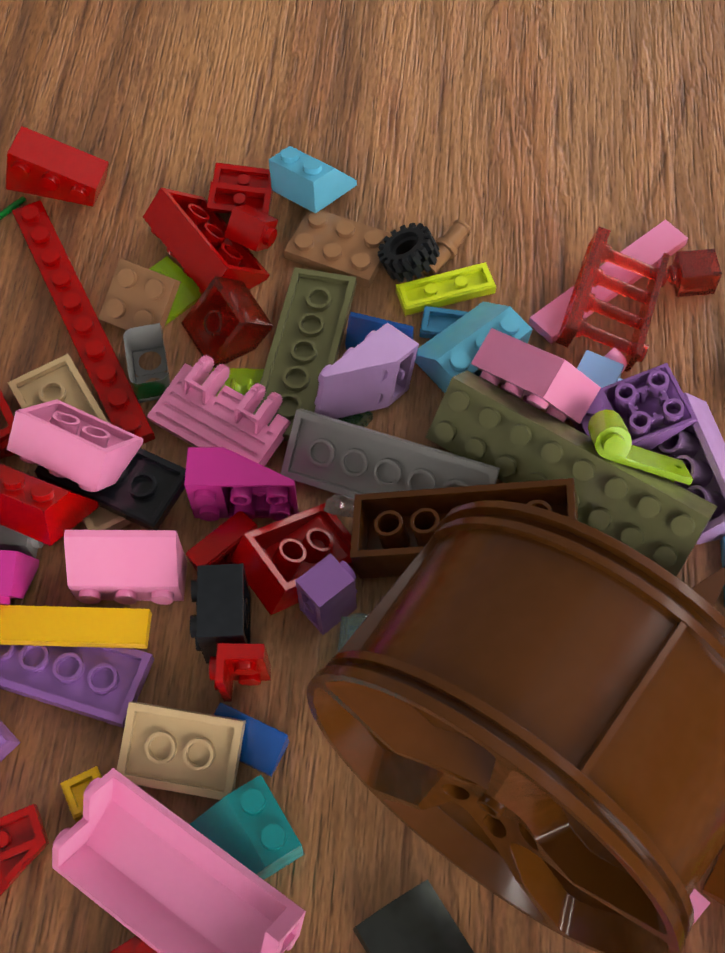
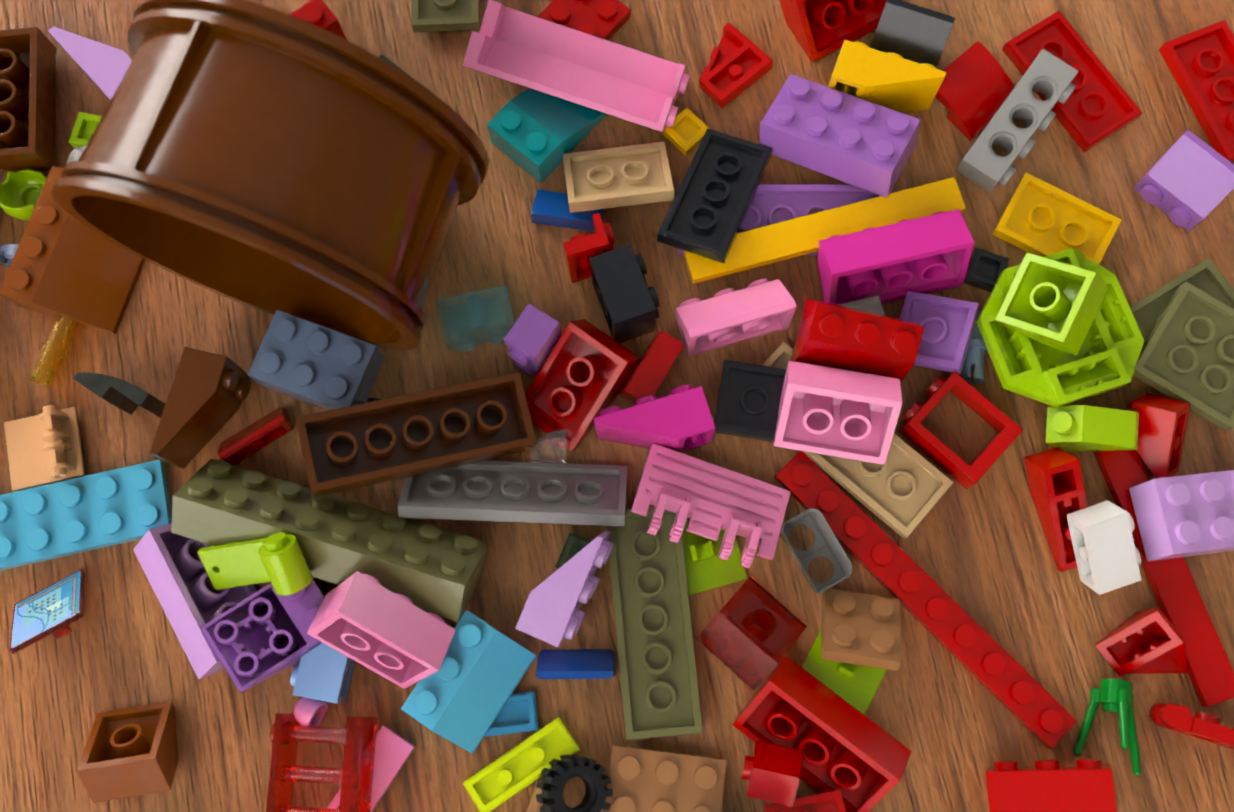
camera: 165 degrees right, 15 degrees up
none -> black tile [657,128,772,263]

